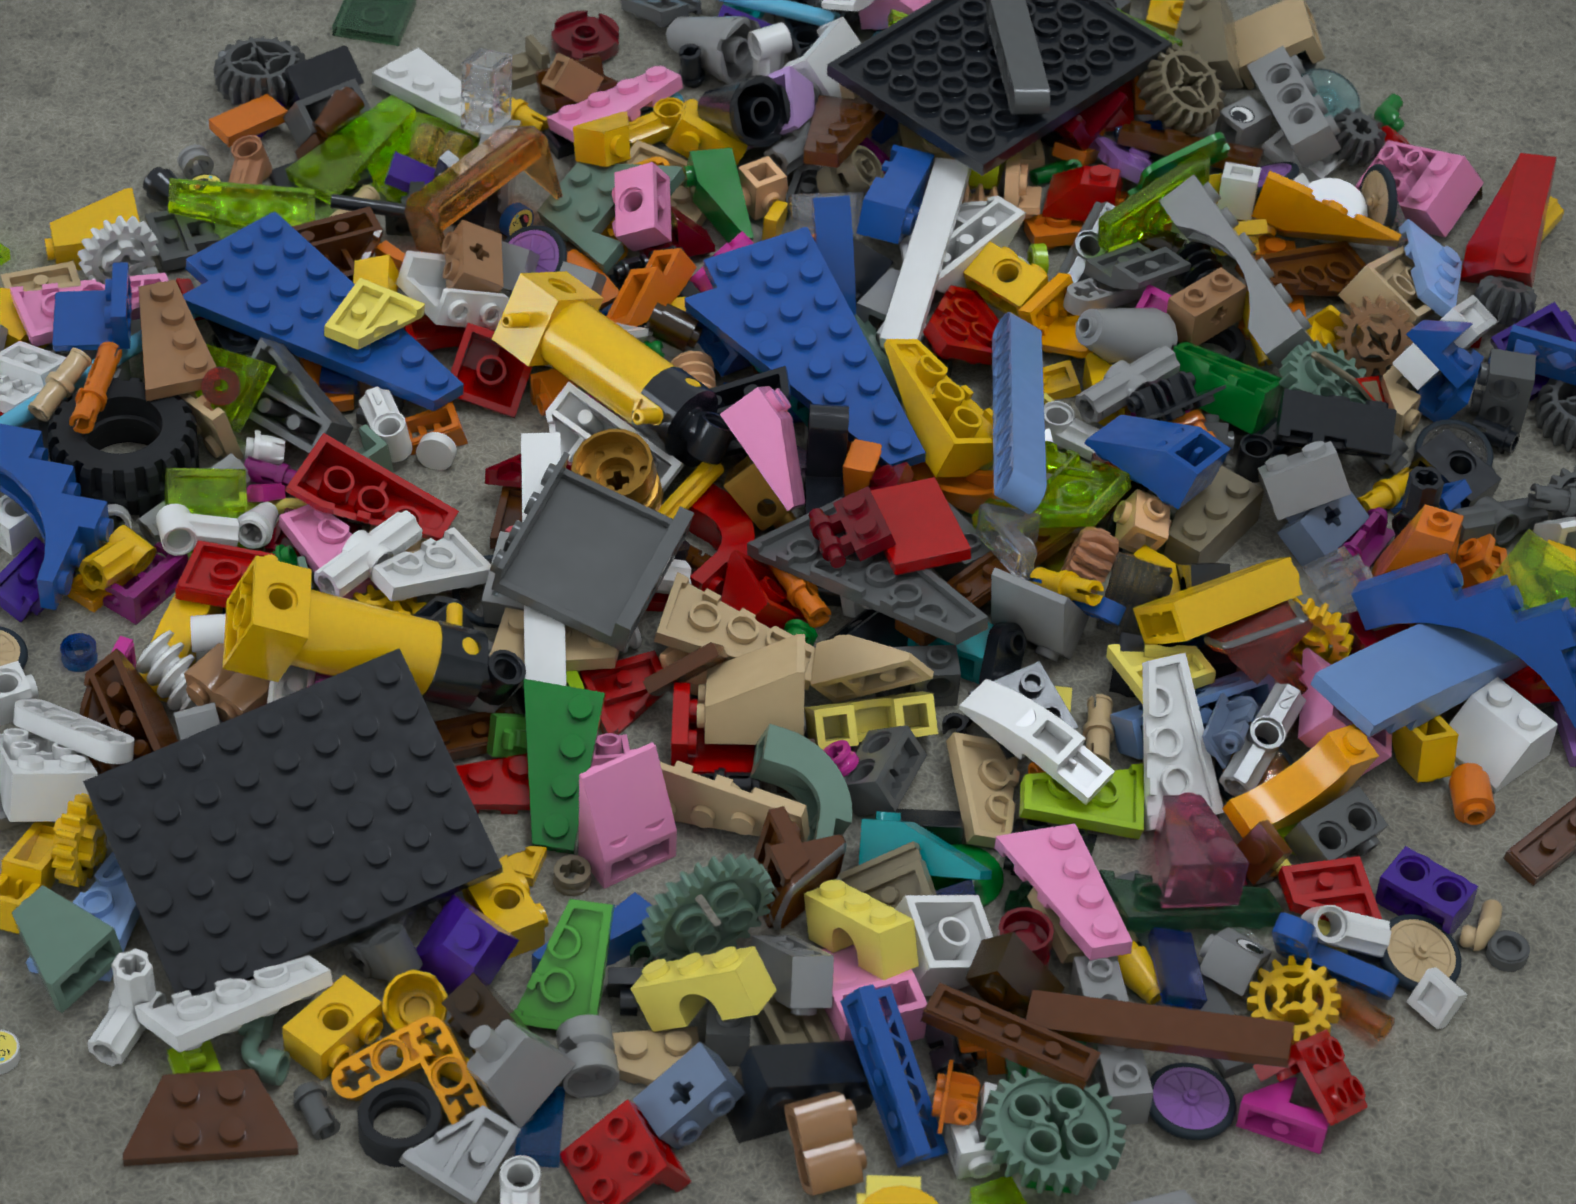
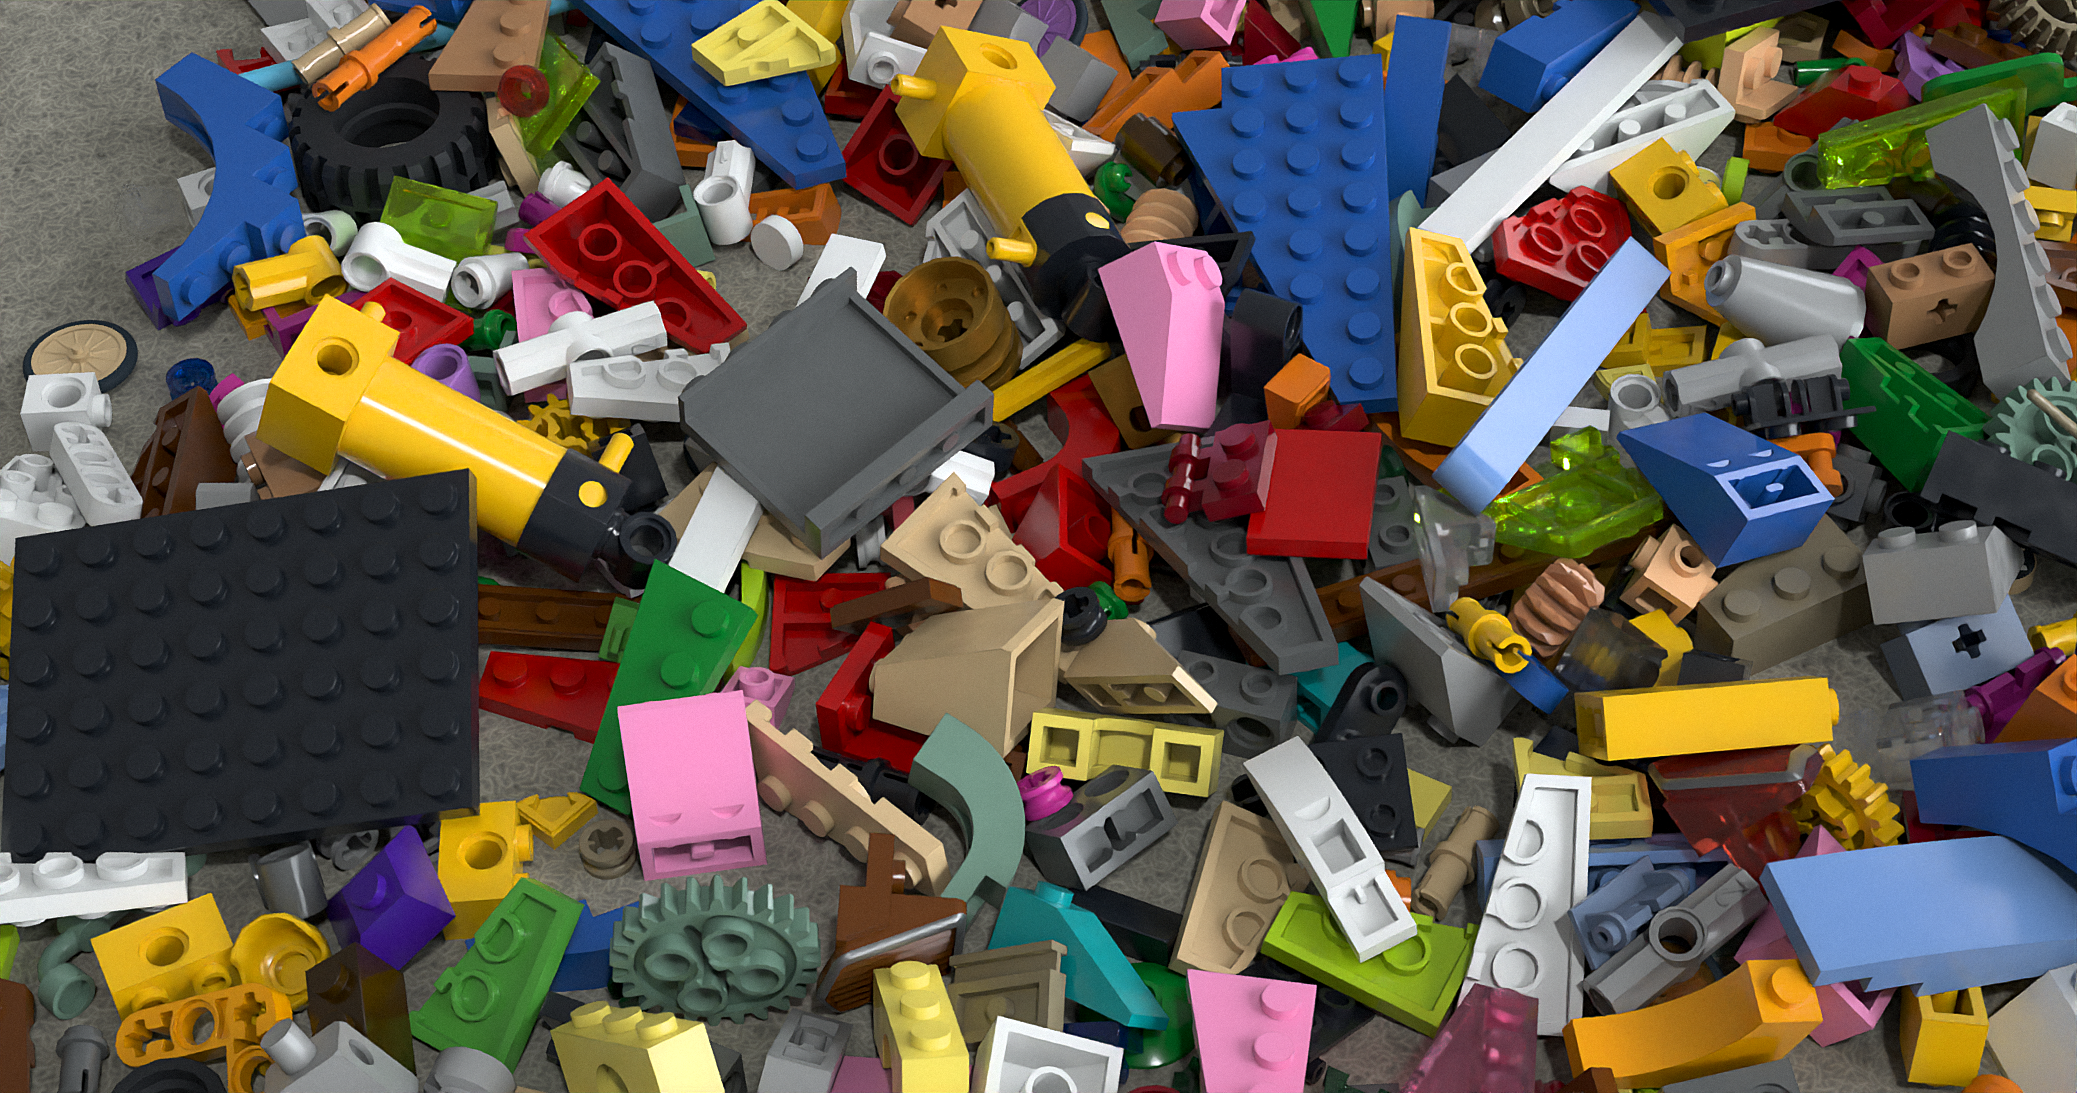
camera: 30 degrees right, 0 degrees up
none -> black bush [1055,587,1107,646]

